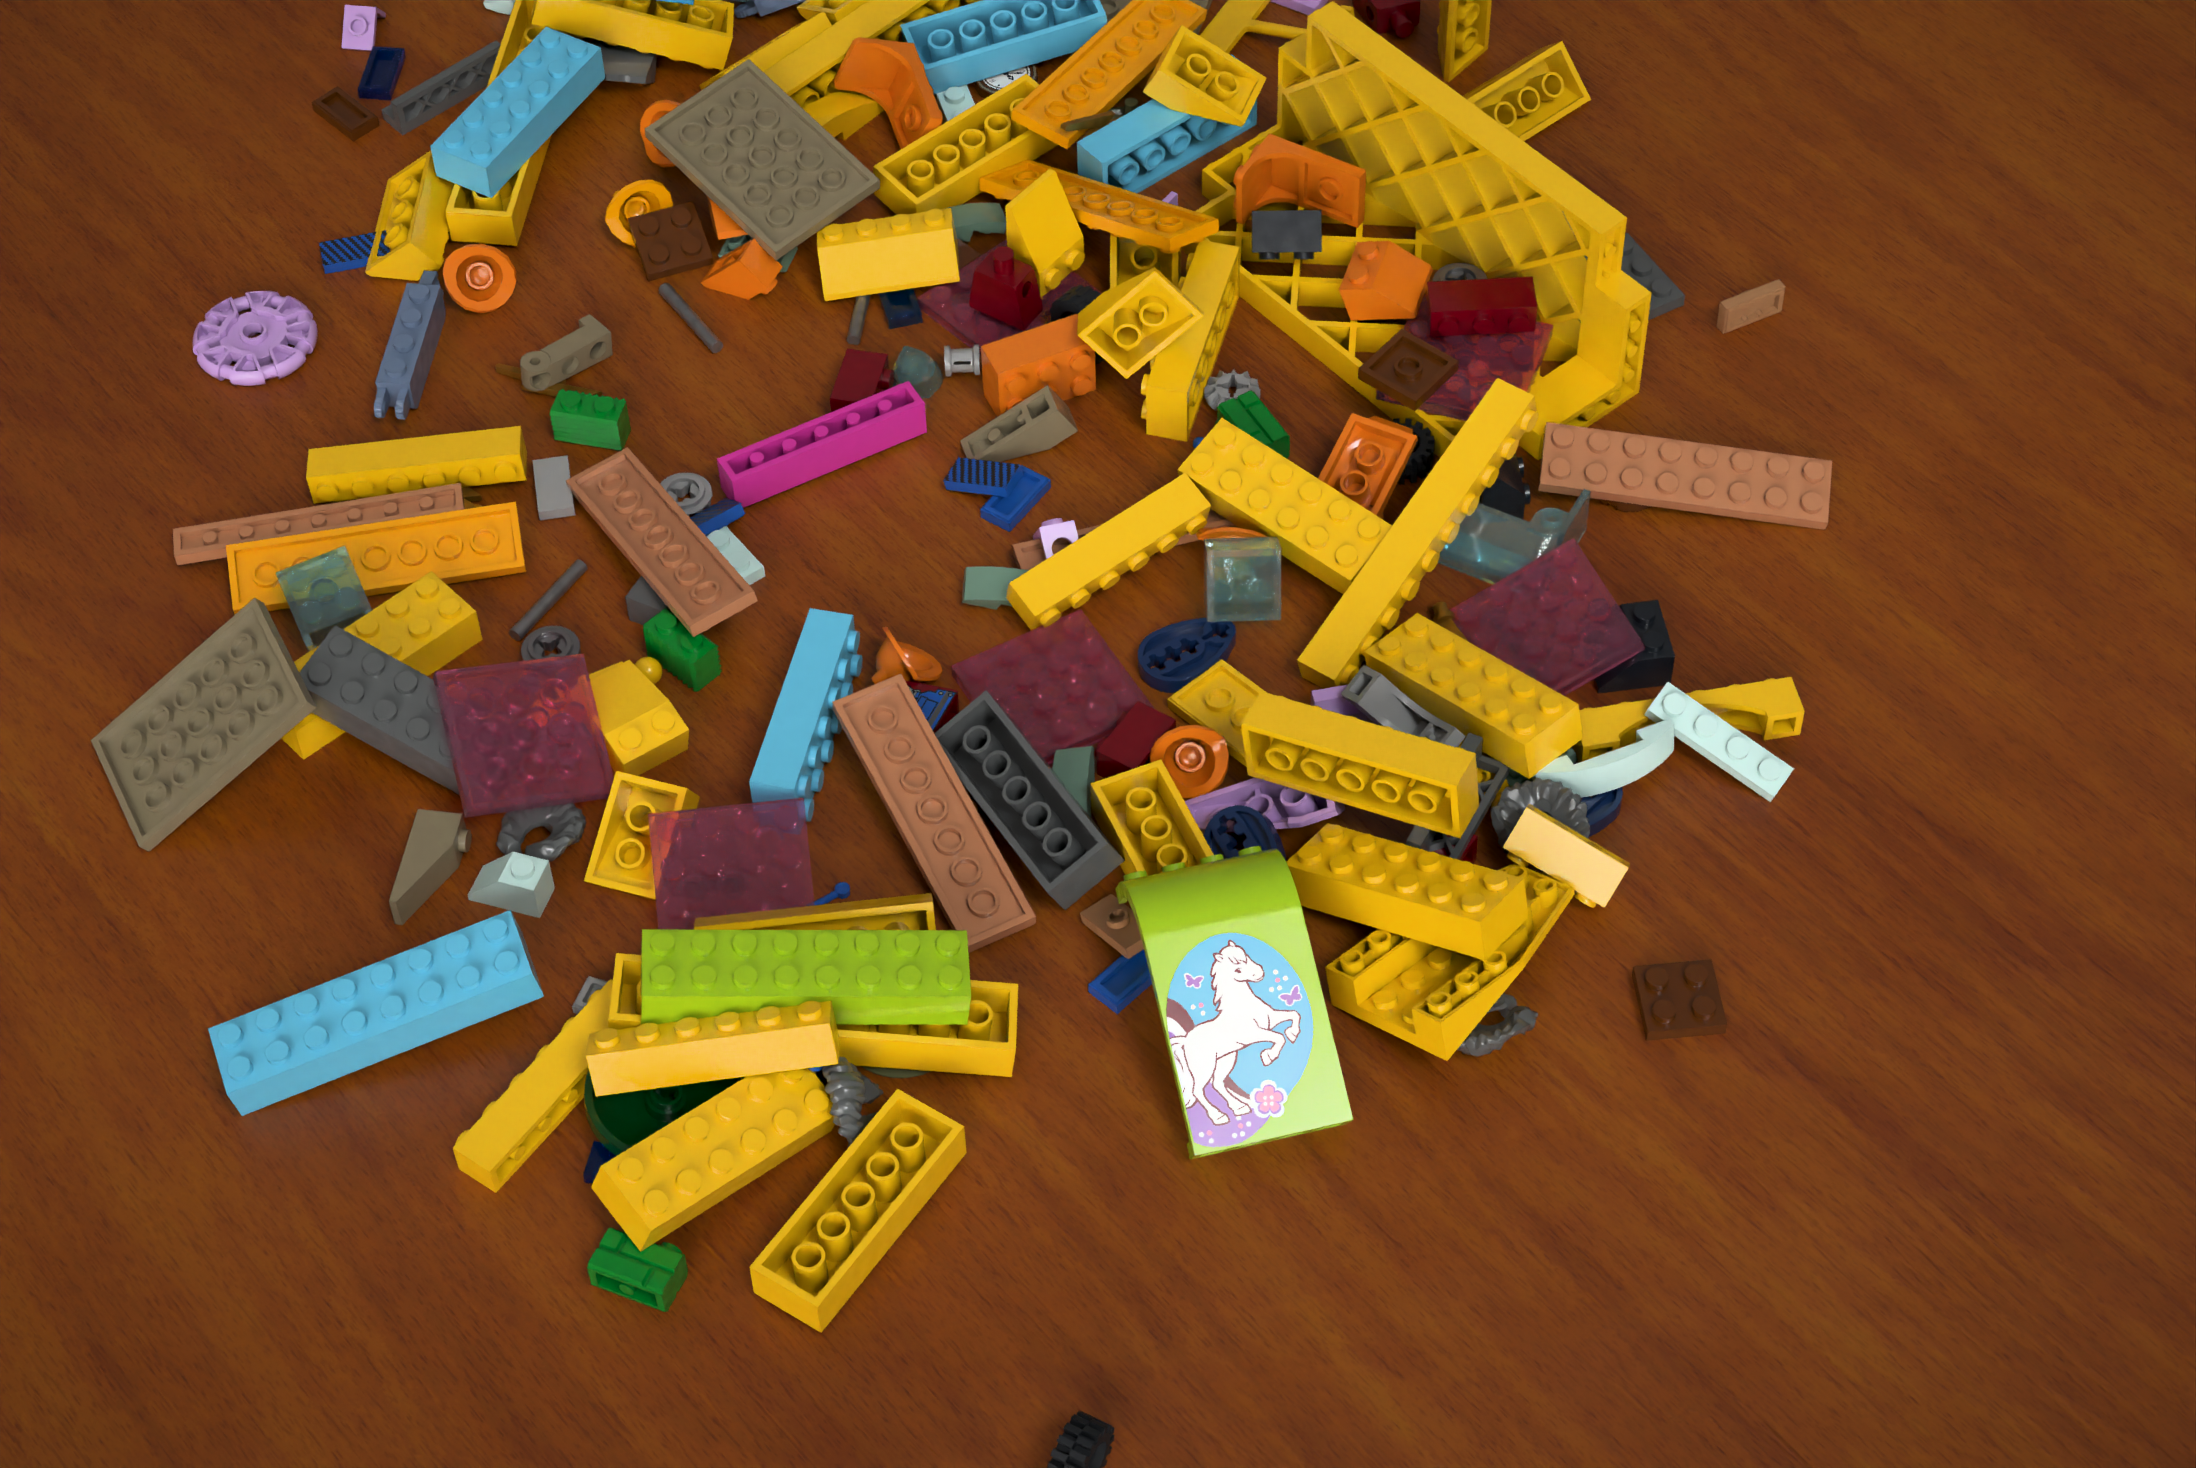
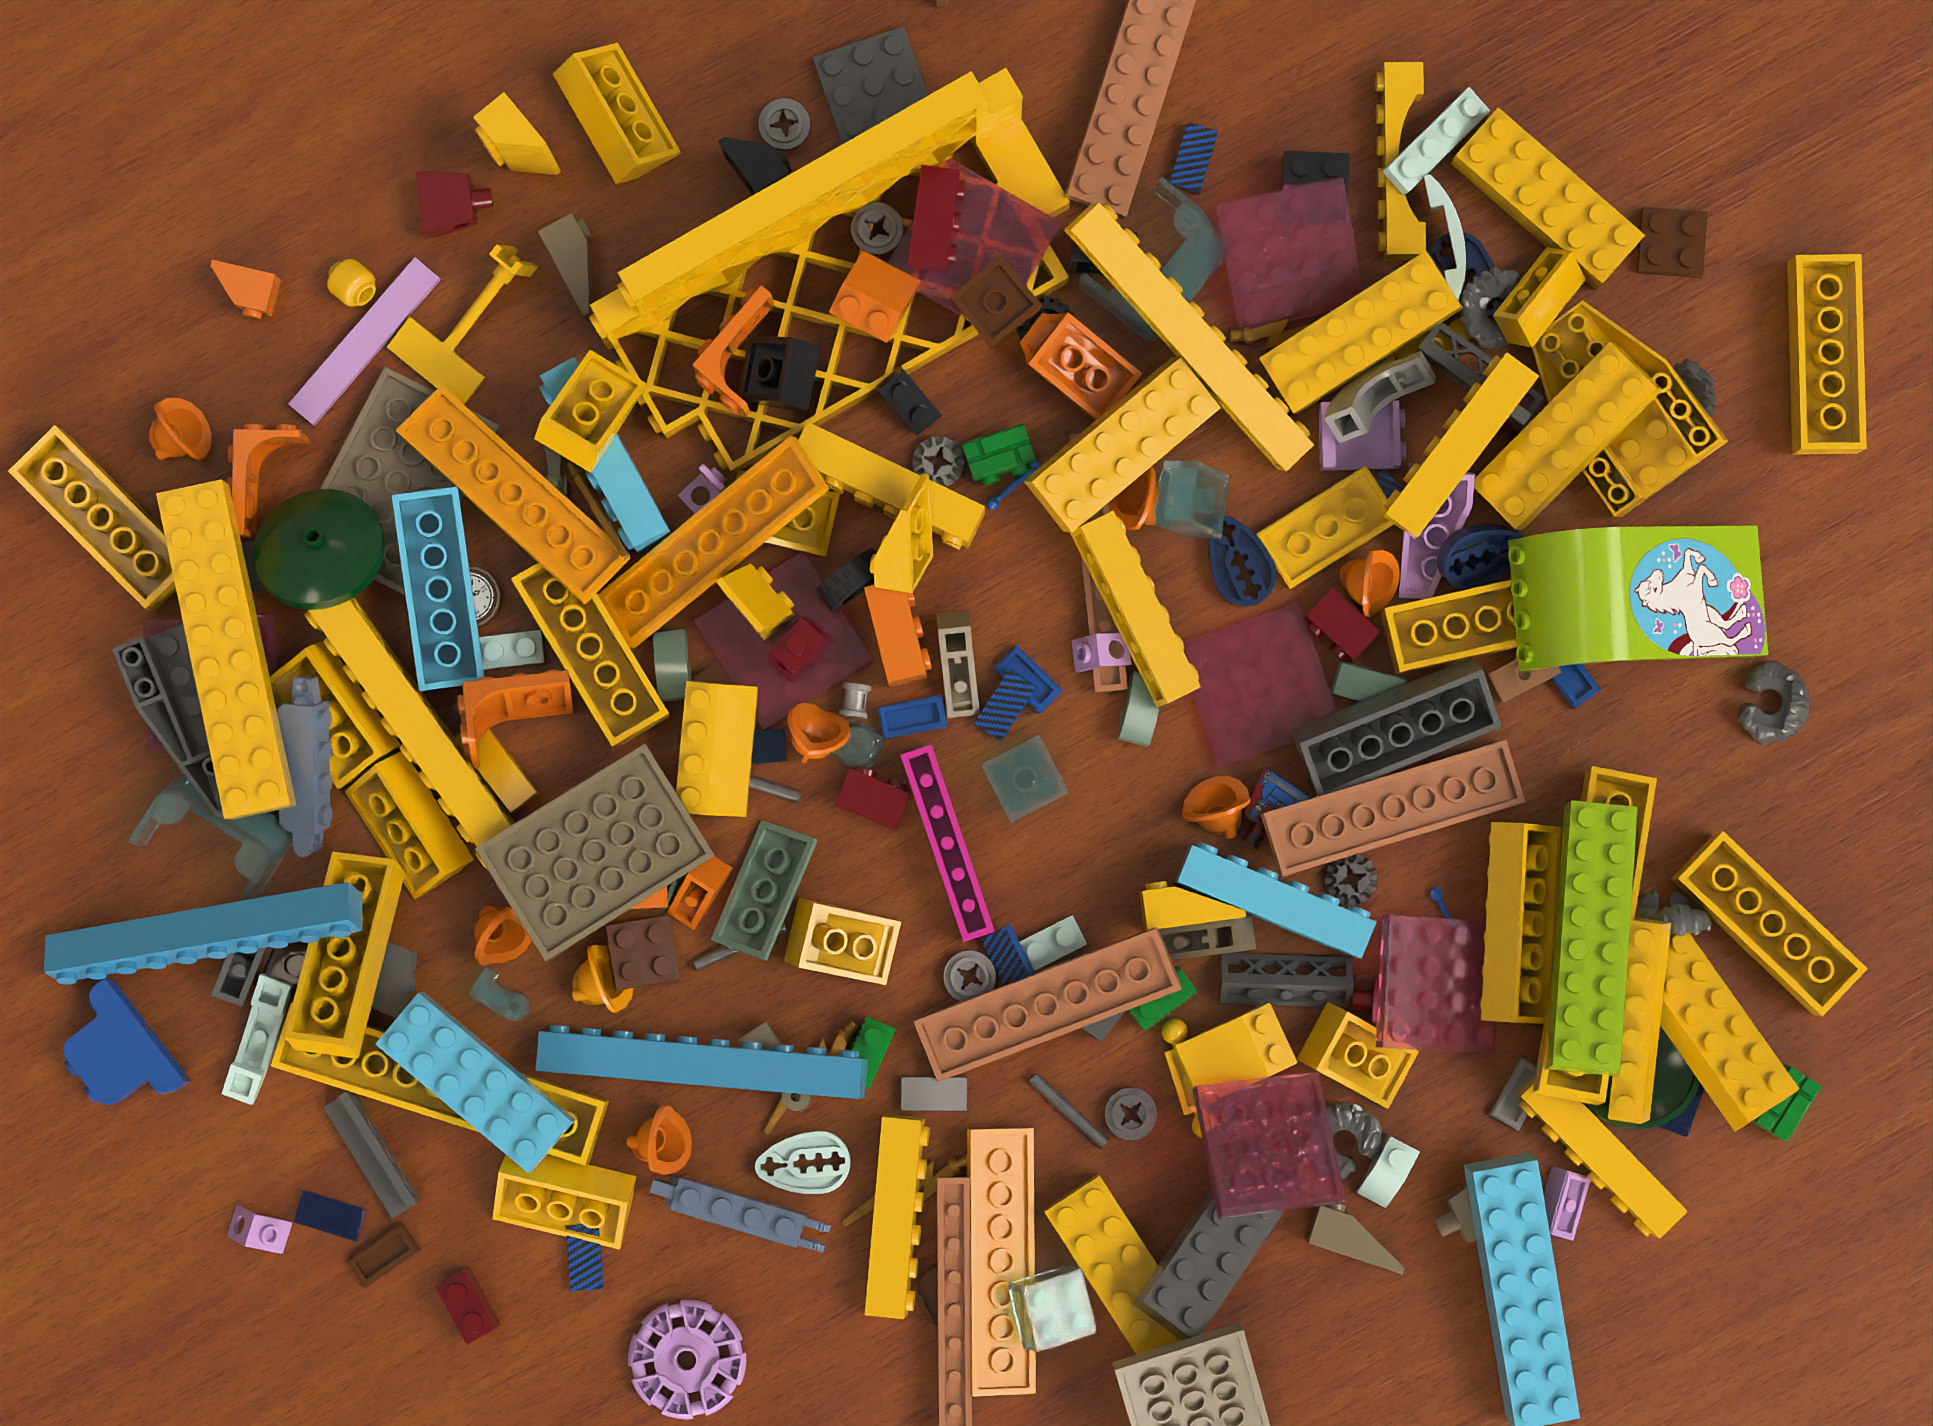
camera: 80 degrees left, 35 degrees up
none -> dark red brick [435,1267,501,1345]
none -> clear light blue leg [468,966,531,1021]
none -> dark azure brick [535,1025,868,1099]
none -> sand green slope [711,820,818,961]
none -> light aqua piece [755,1130,851,1194]
none -> yellow slope [784,898,901,985]
none -> orange helmet [787,702,850,764]
none -> black plate [876,366,942,436]
none -> blue tile [878,695,948,740]
none -> clear light blue brick [981,735,1069,824]
none -> yellow slope [1139,881,1246,931]
none -> dark tan slope [1159,917,1256,960]
none -> tile [1169,122,1218,194]
none -> dark grey fence [1219,953,1354,1008]
none -> flat silver gear [1325,854,1378,905]
none -> yellow brick [1450,107,1645,290]
none -> lavender slope [1544,1166,1591,1241]
none -> dark grey piece [1737,661,1812,745]
none -> yellow brick [1787,254,1867,455]

